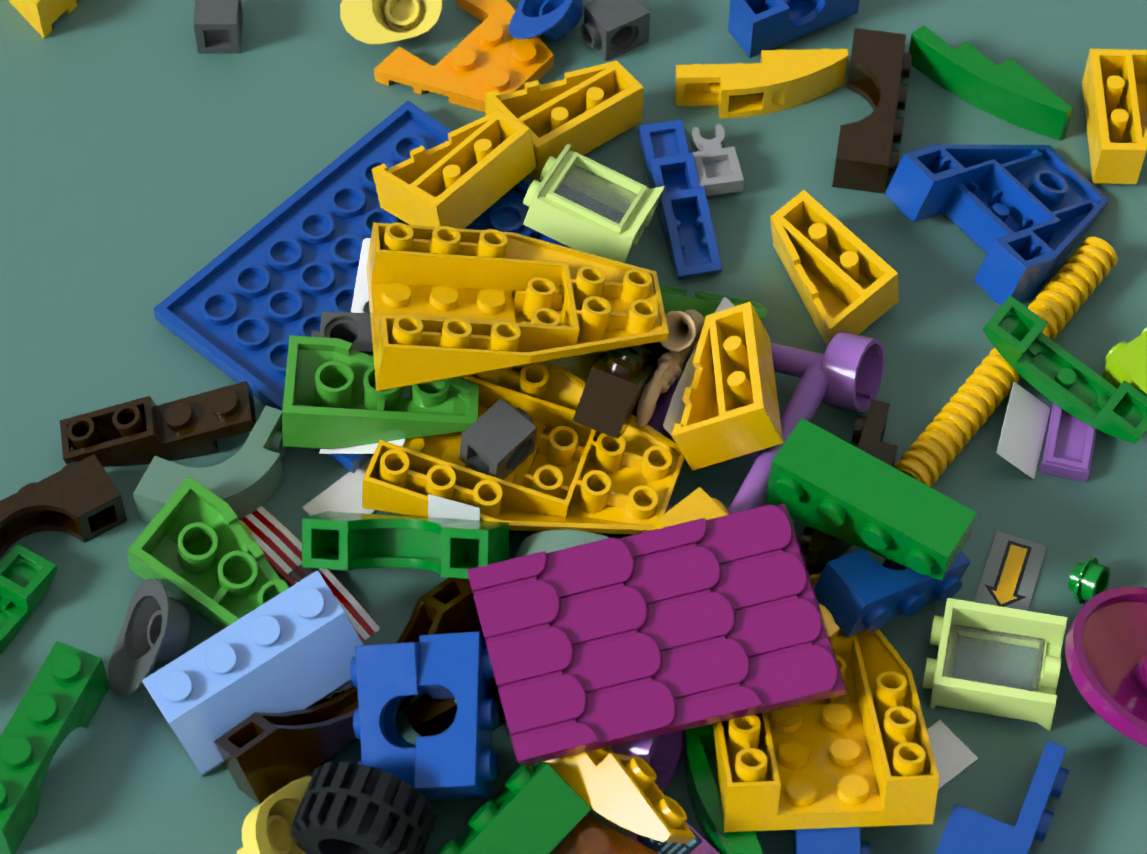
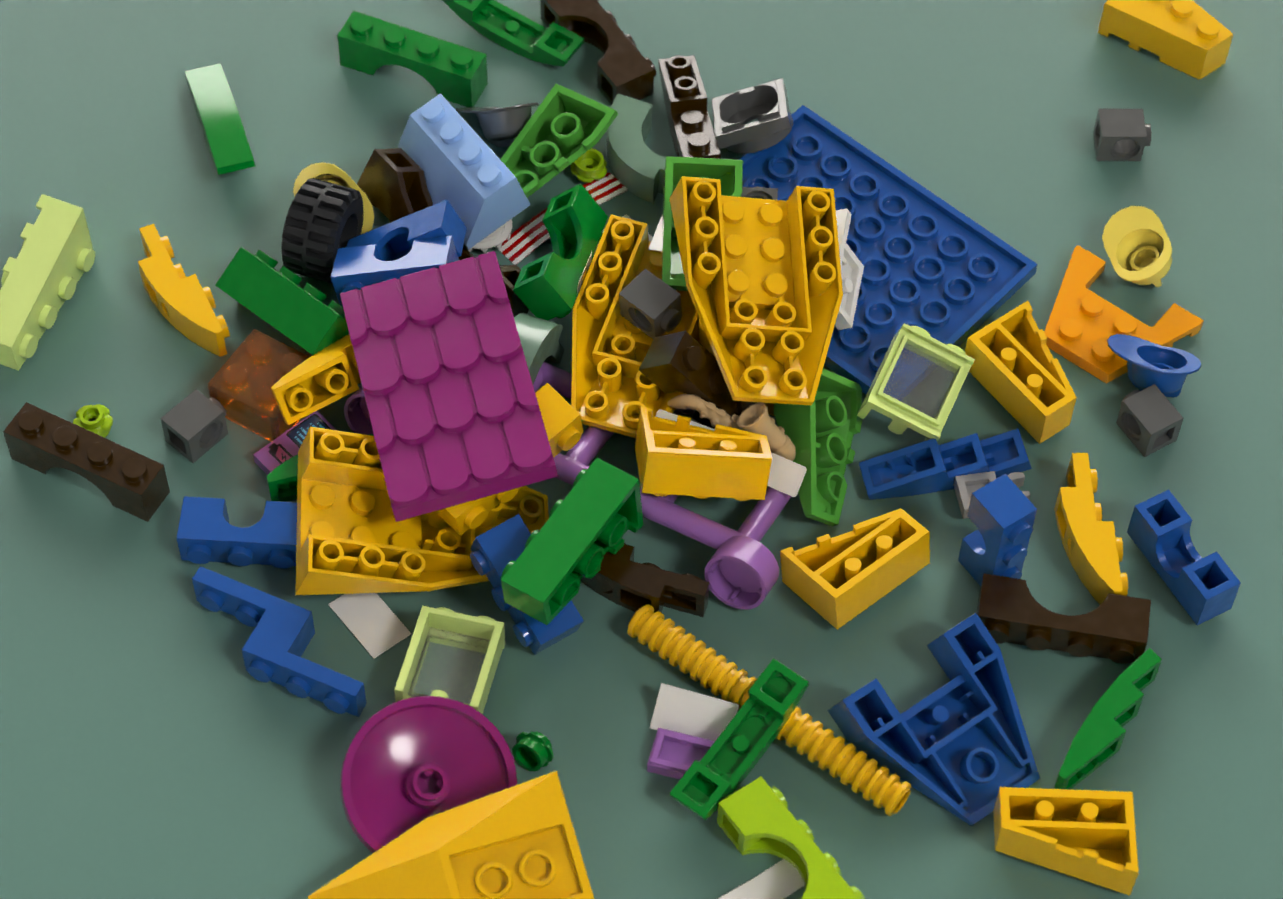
camera: 90 degrees right, 0 degrees up
yellow wedge [372,110,537,229] -> none
sticker [973,530,1048,611] -> none
none -> dark grey piece [712,78,793,154]
none -> blue arch [958,474,1037,586]

